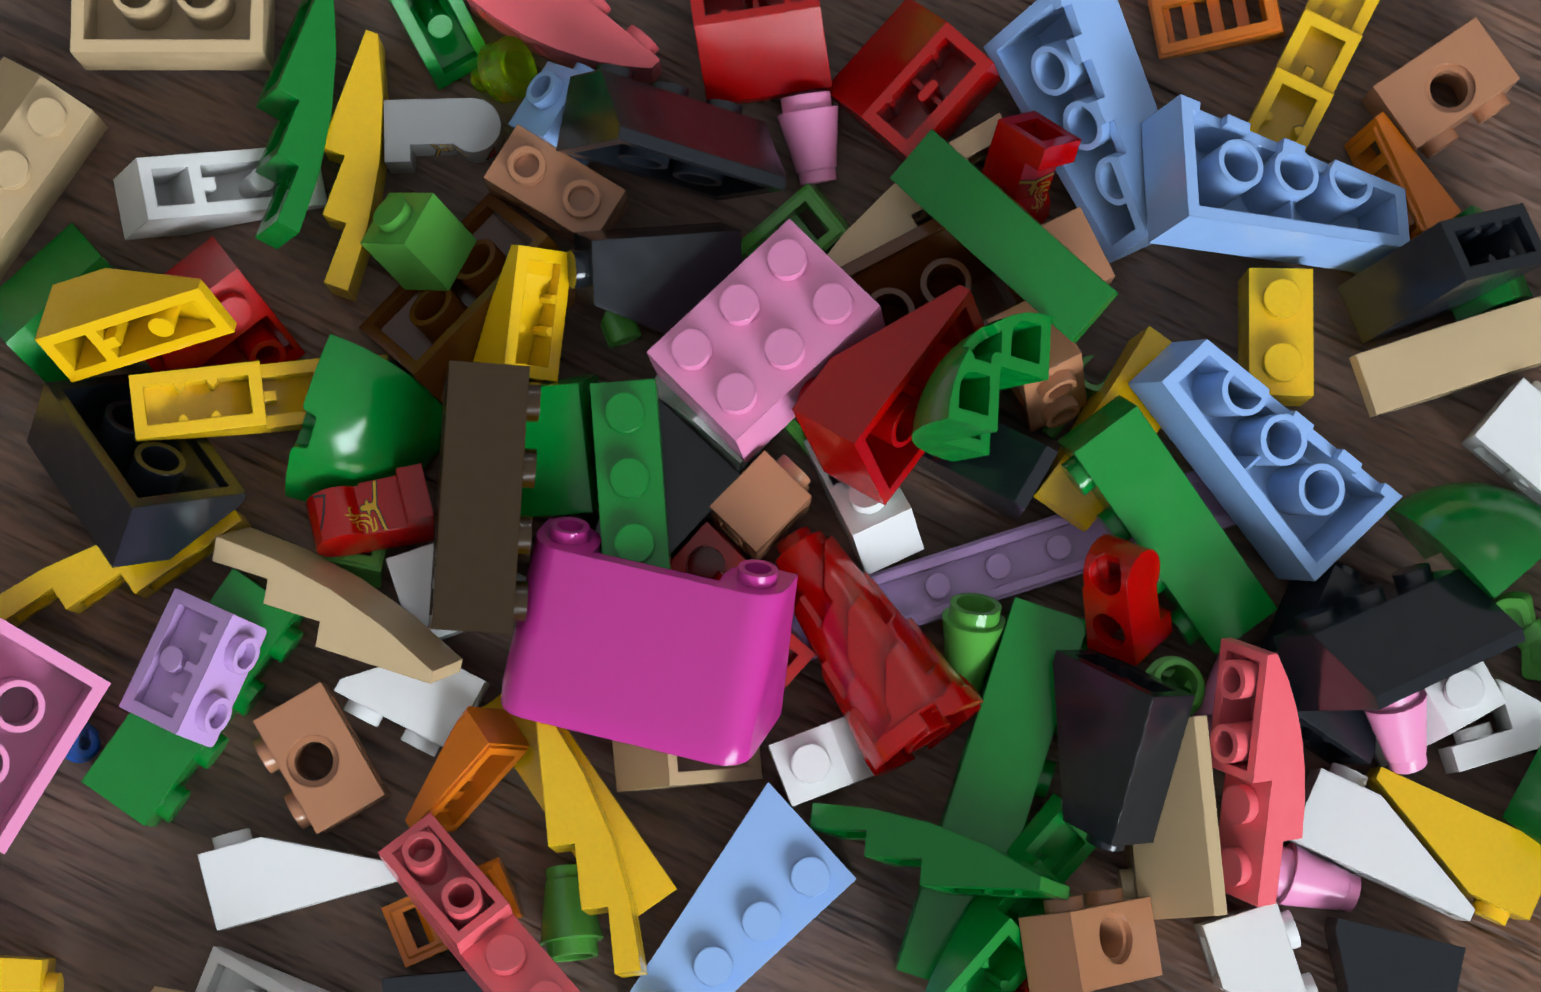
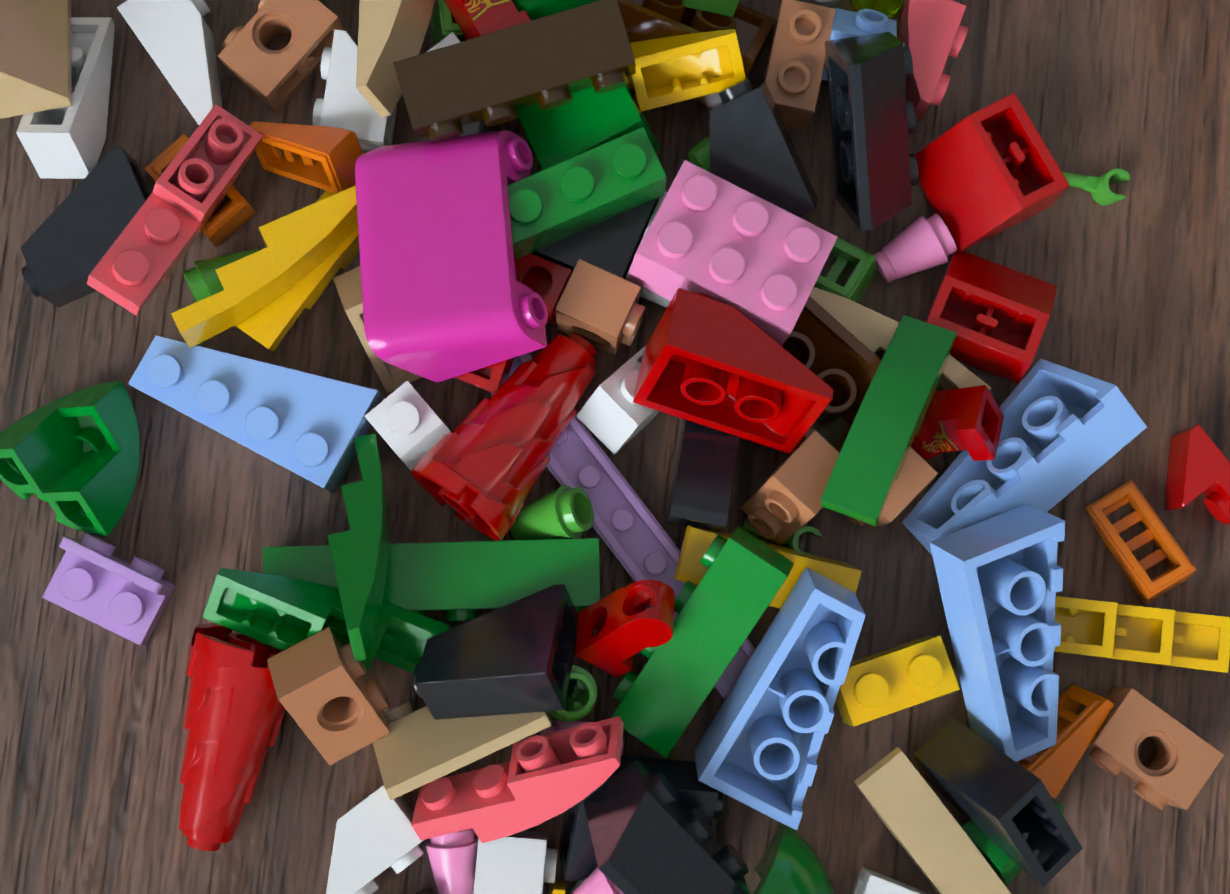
camera: 65 degrees right, 0 degrees up
green brick [912,312,1052,462] -> none

